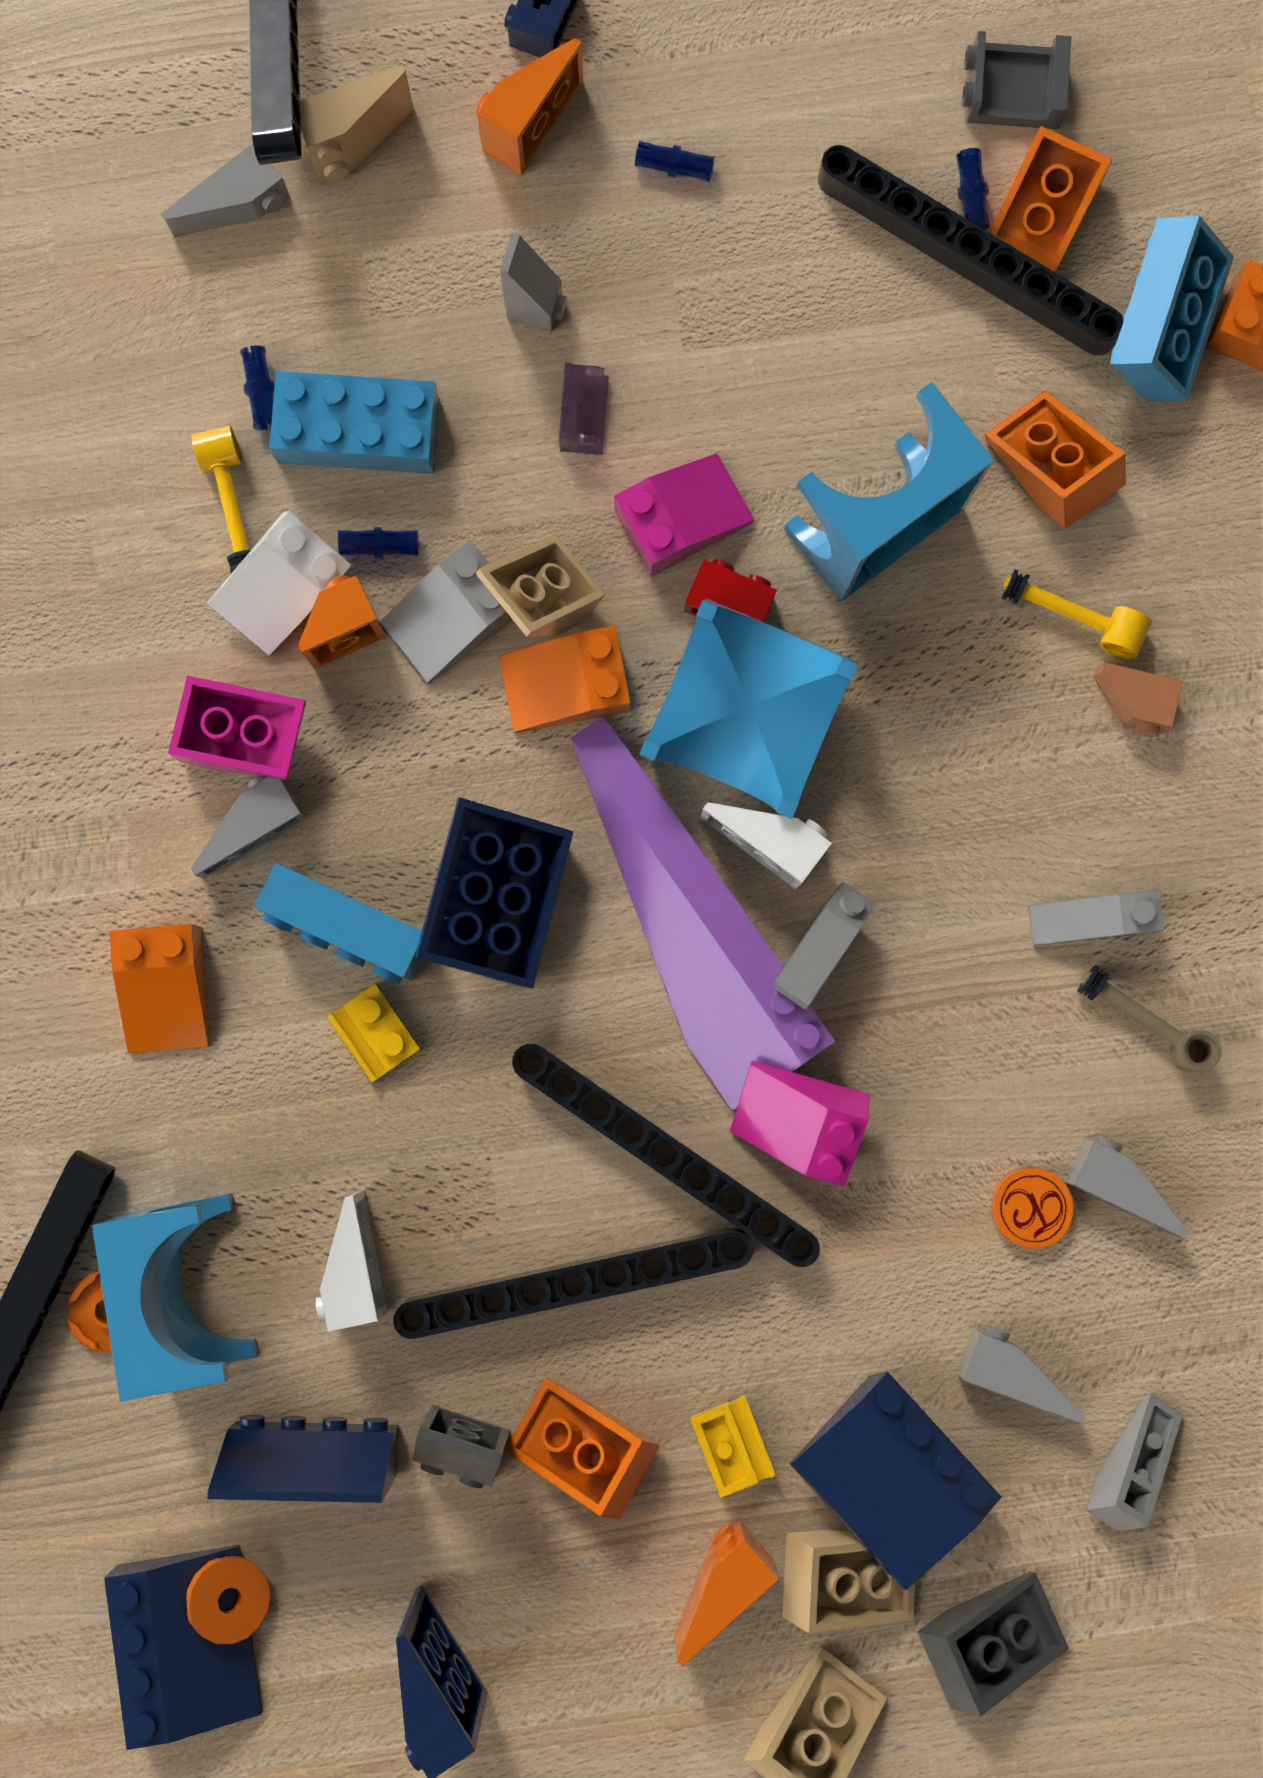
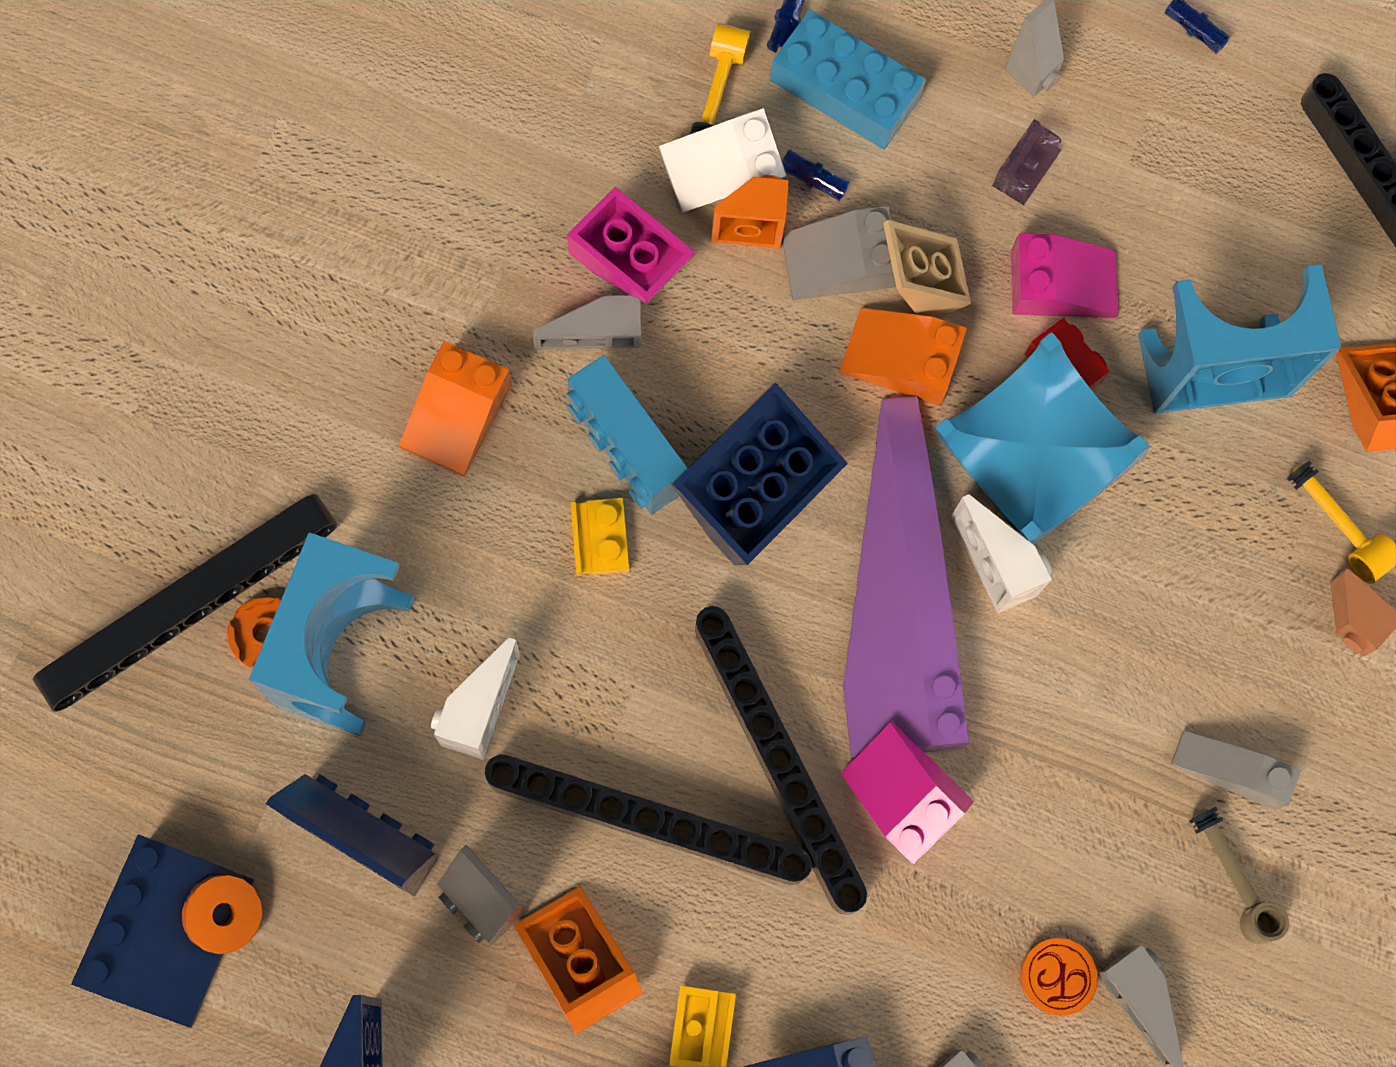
camera: 25 degrees right, 10 degrees down
light grey slope [771,881,876,1010] -> none

